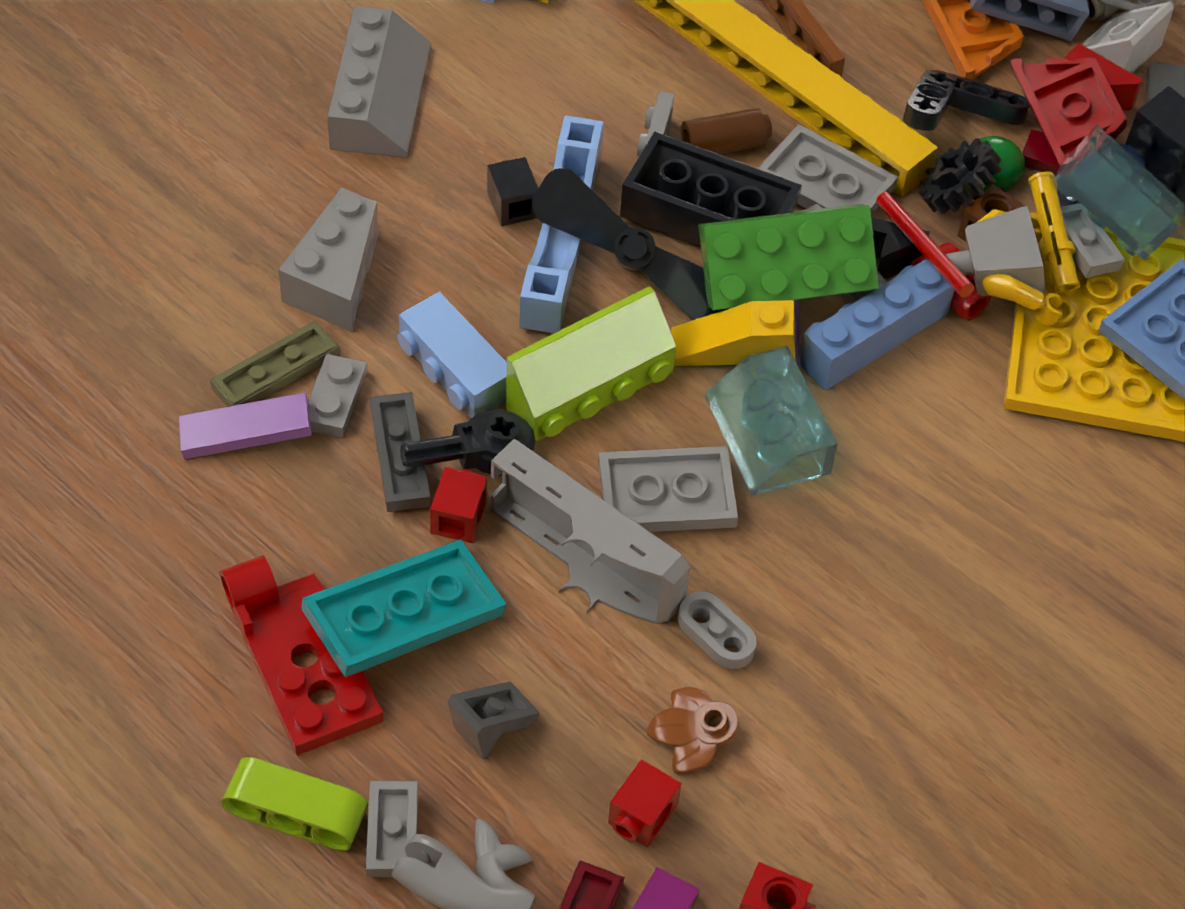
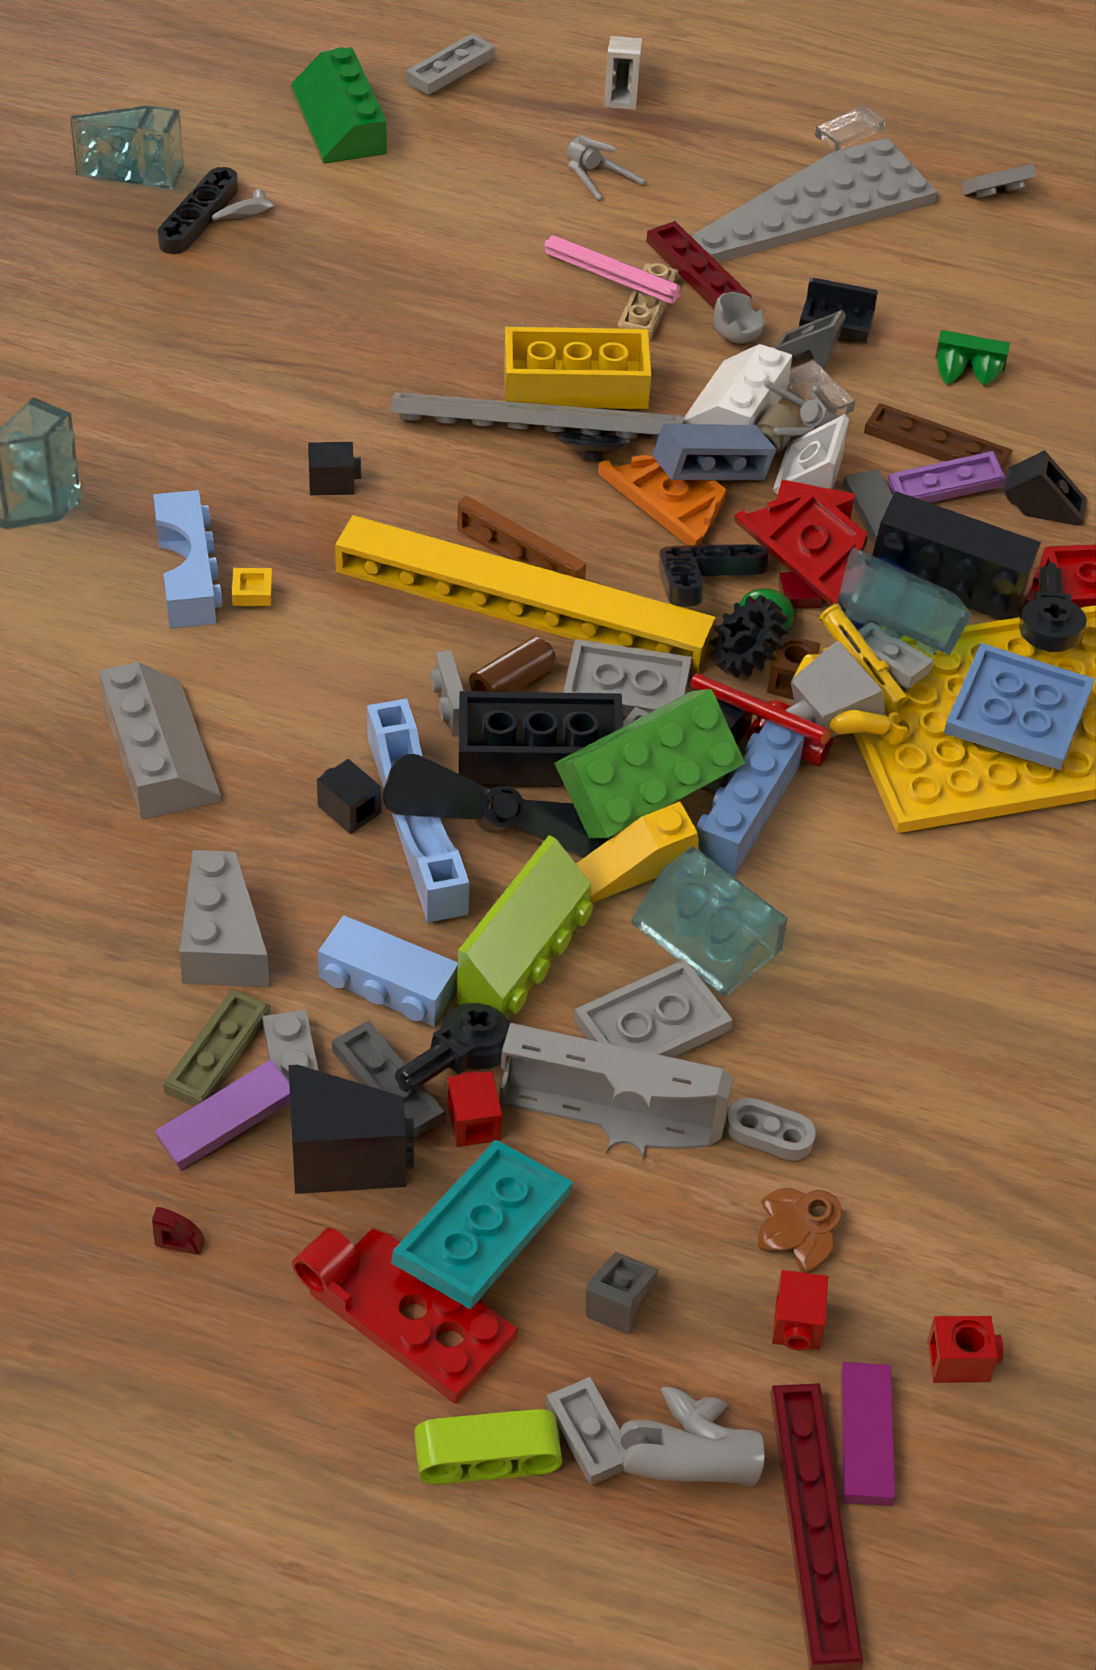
camera: 25 degrees left, 5 degrees down
none -> dark red tile [152,1207,205,1255]
none -> black slope [288,1064,415,1194]

